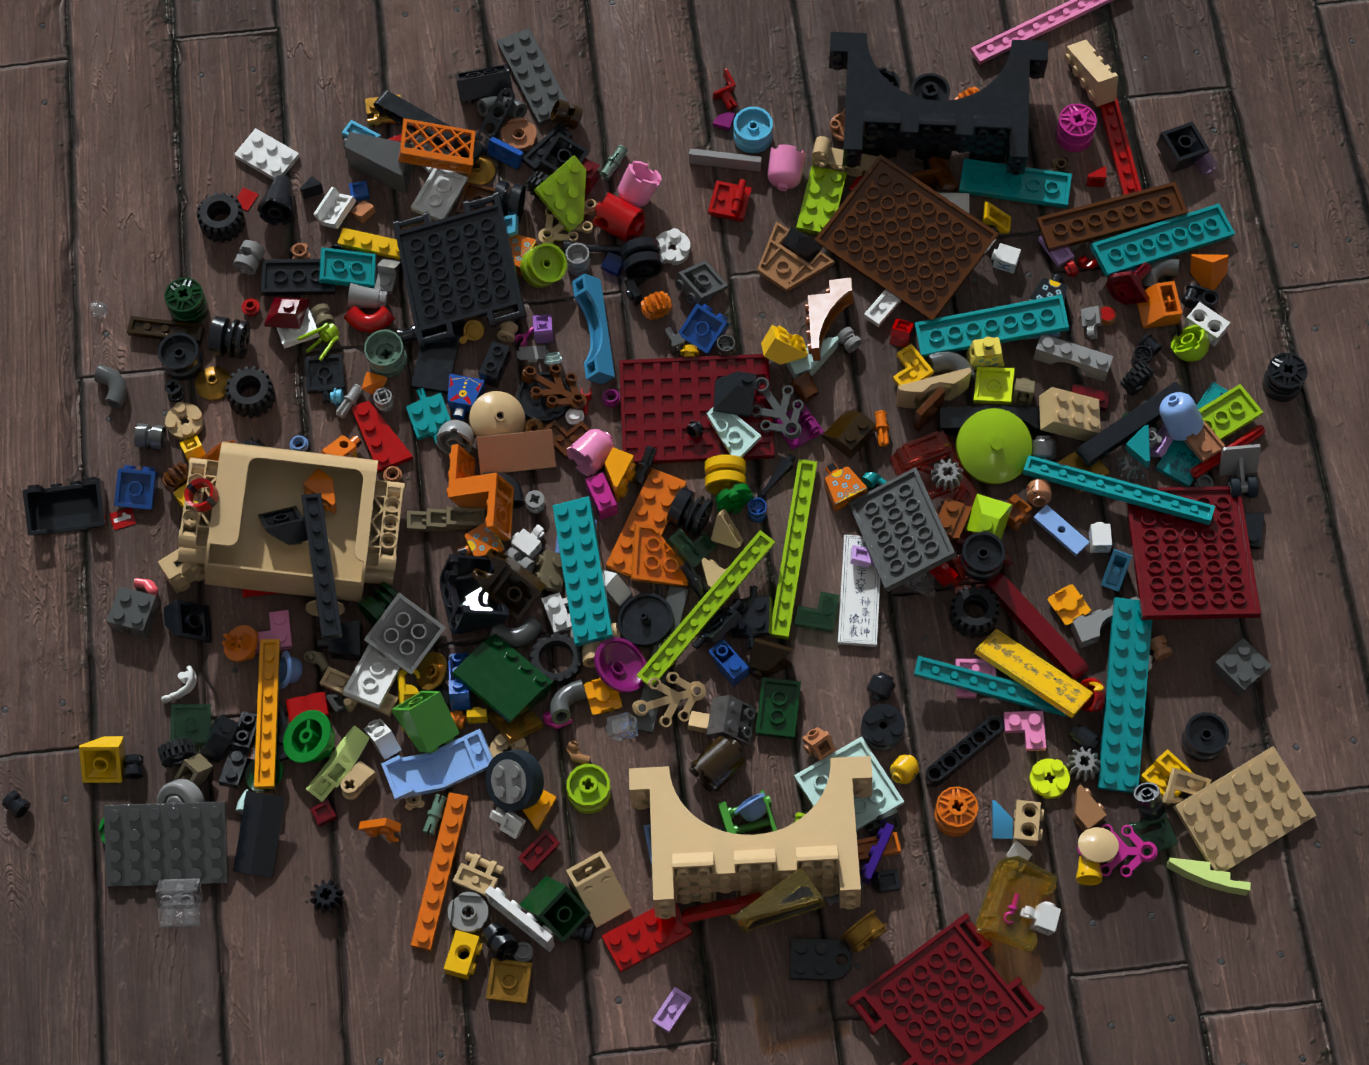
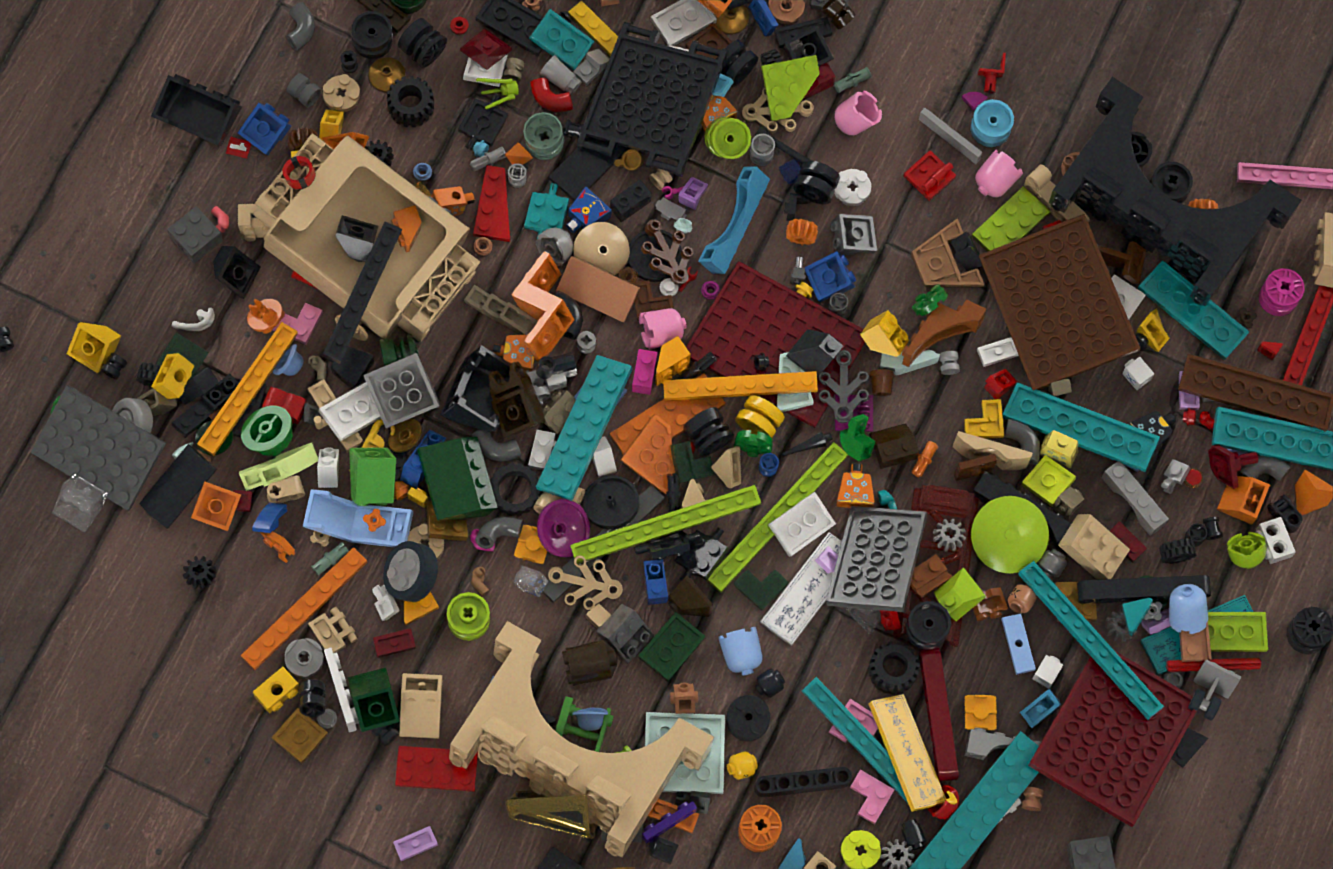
camera: 25 degrees right, 5 degrees up
red cylinder [592,193,645,242] -> none
red tile [681,892,763,923] -> none
none -> yellow brick [151,353,194,399]
none -> orange slope [191,481,241,531]
none -> blue slope [252,503,287,533]
none -> orange plate [363,509,386,532]
none -> black piece [536,352,576,379]
none -> light orange plate [663,371,818,401]
none -> light blue cylinder [718,627,762,676]
none -> white tile [768,492,836,557]
none -> green brick [840,414,875,462]
none -> green plate [912,284,948,316]
none -> dark tan slope [1048,379,1072,396]

